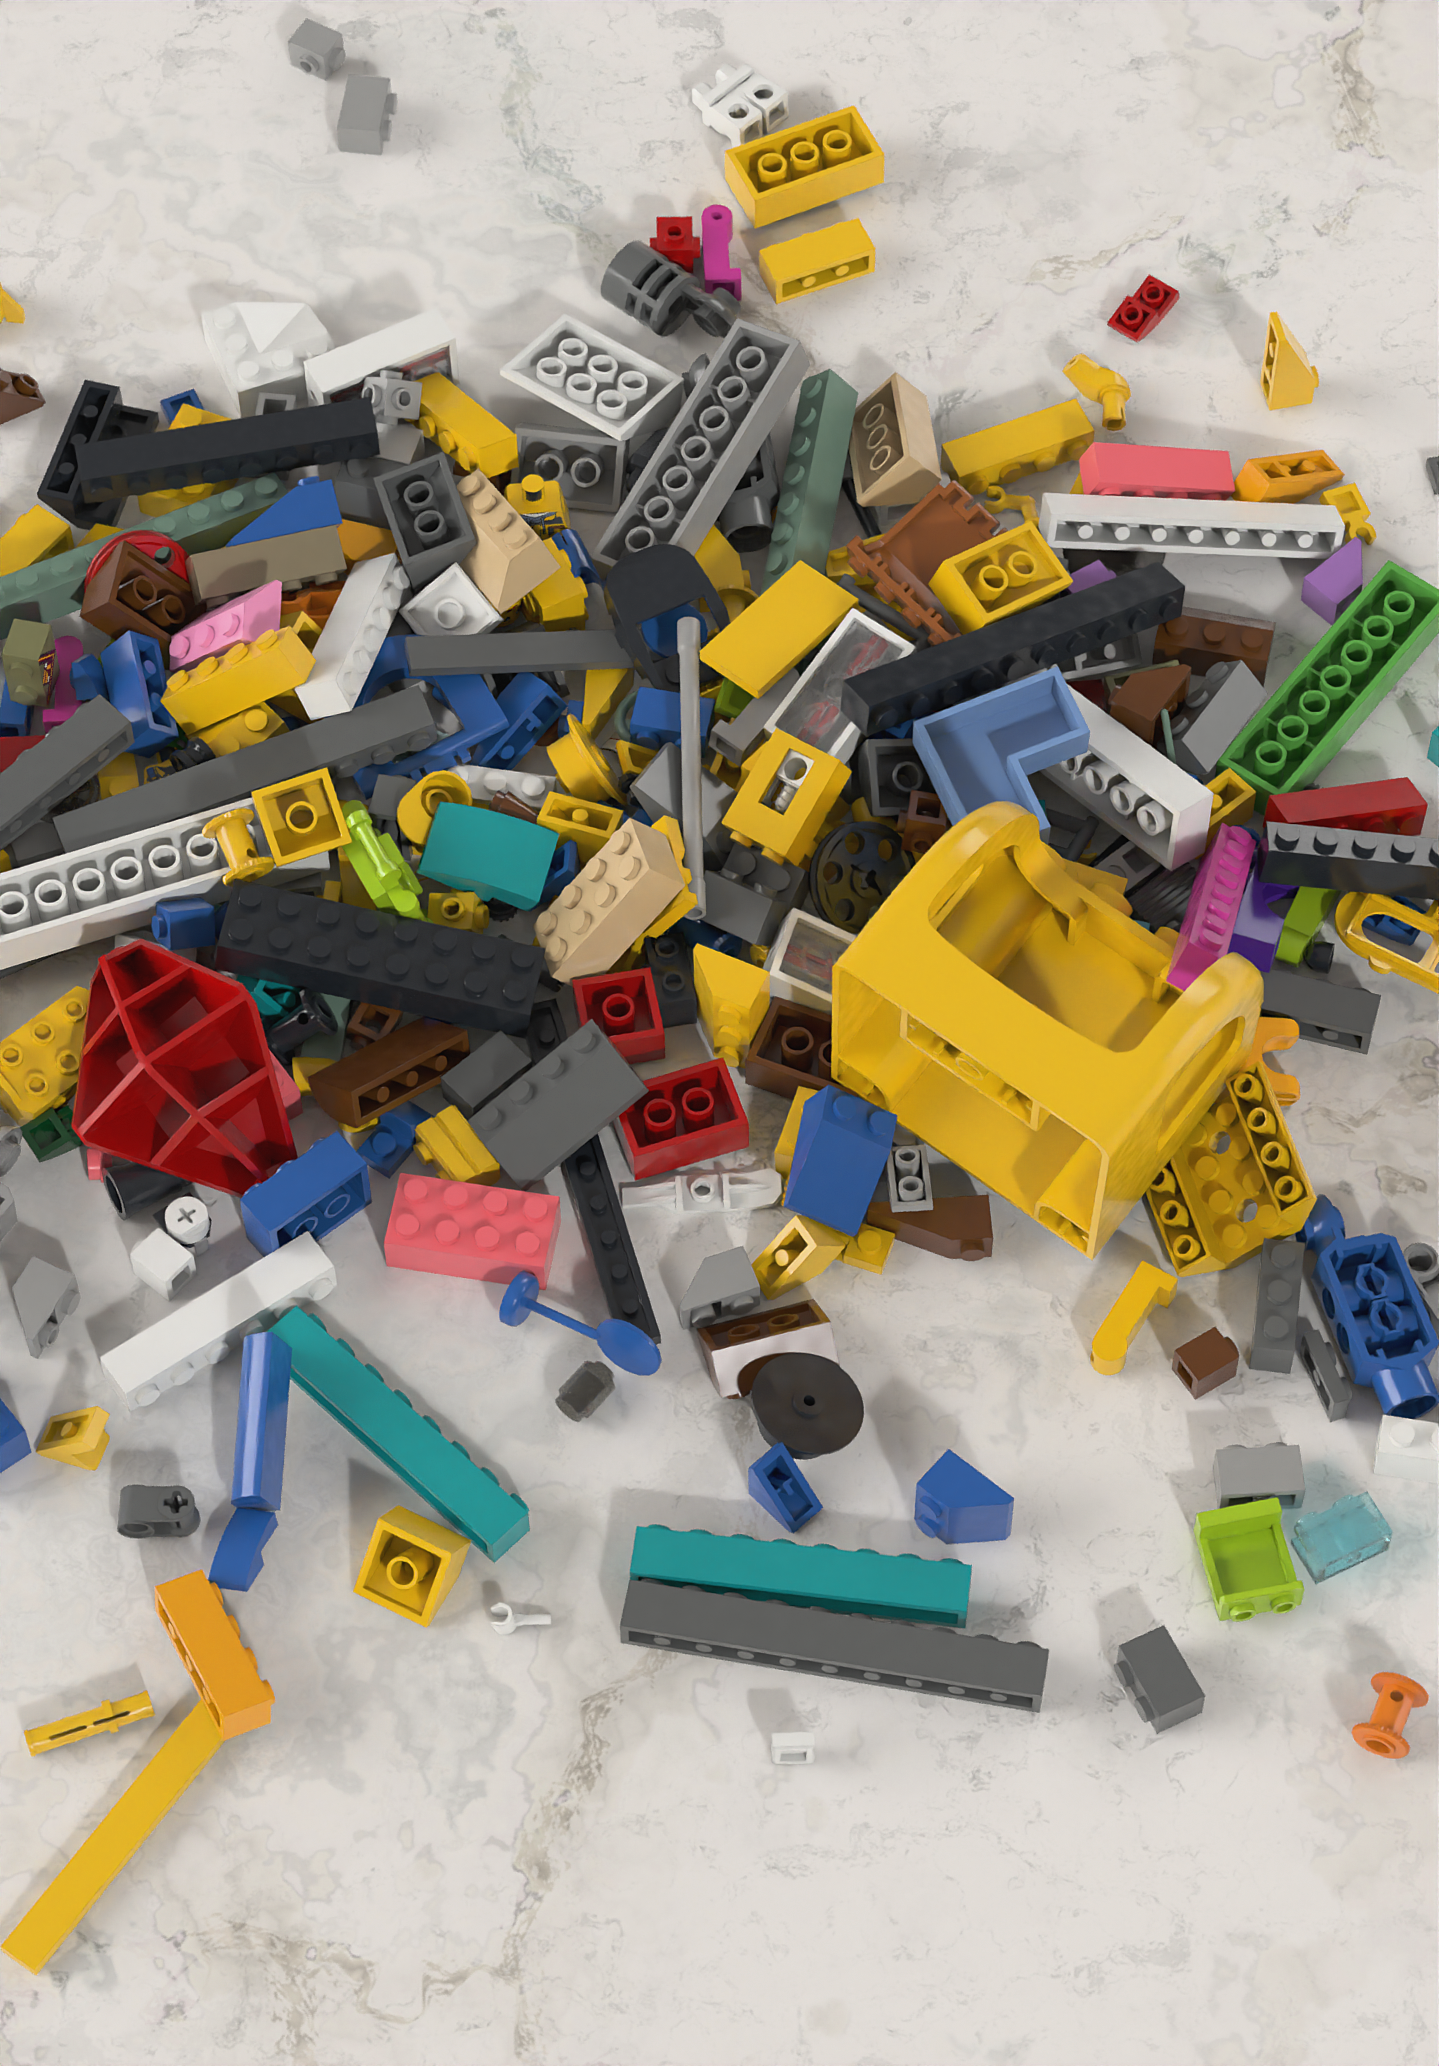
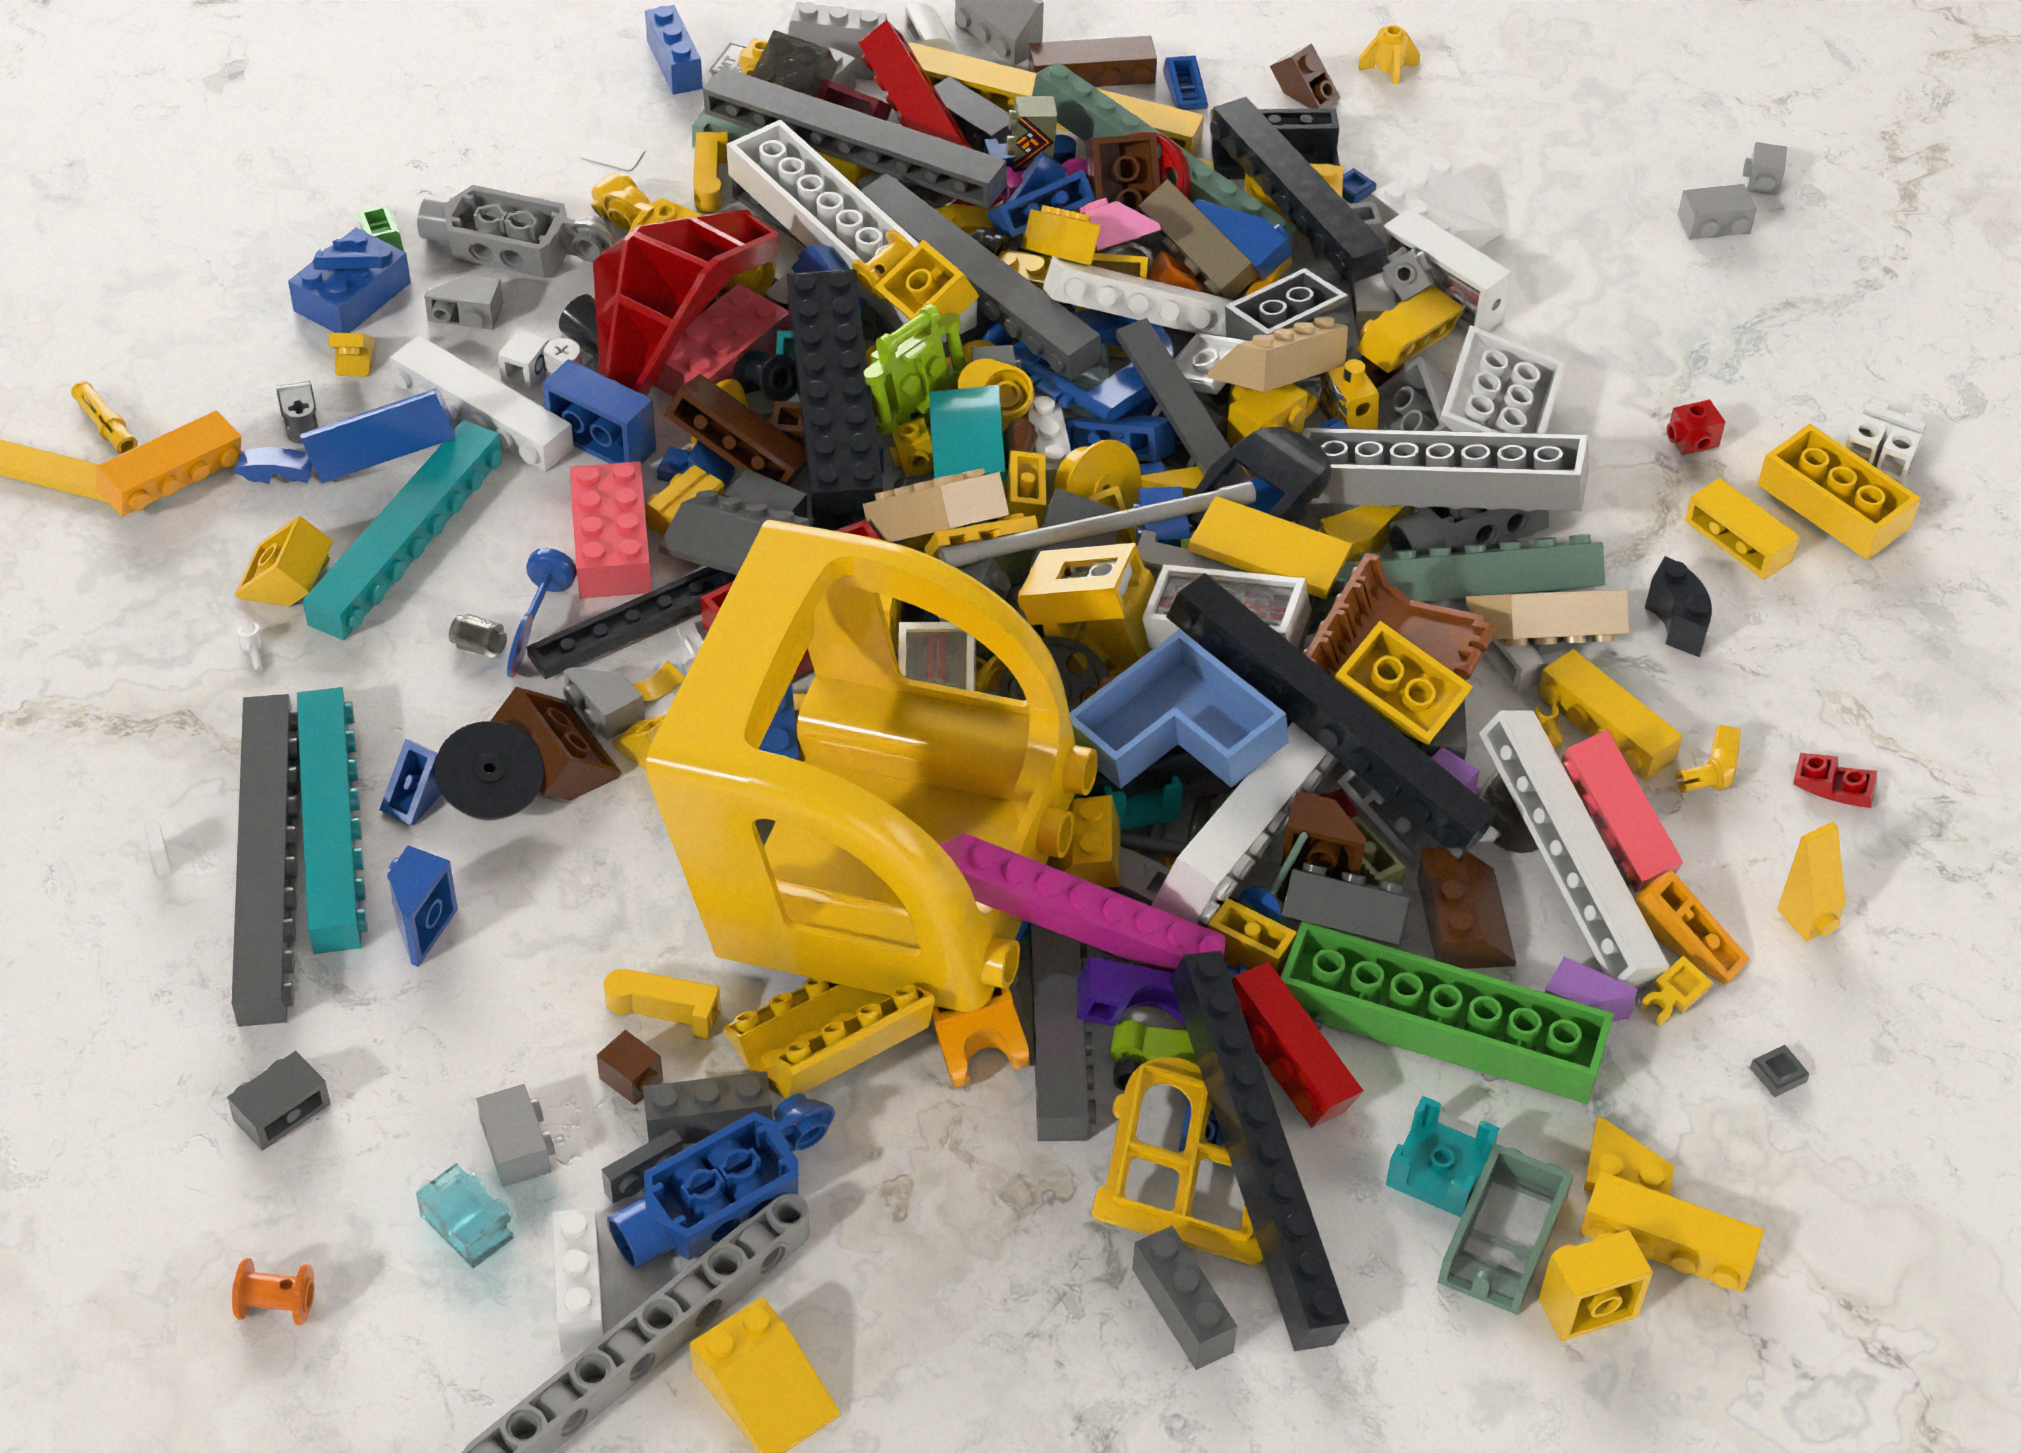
camera: 70 degrees right, 10 degrees down
dark grey cylinder [601,241,741,339] -> none
dark pink leg [701,204,742,301] -> none
lime panel [1194,1497,1304,1622] -> none
none -> yellow sticker [631,661,685,701]
none -> black brick [1645,556,1712,657]

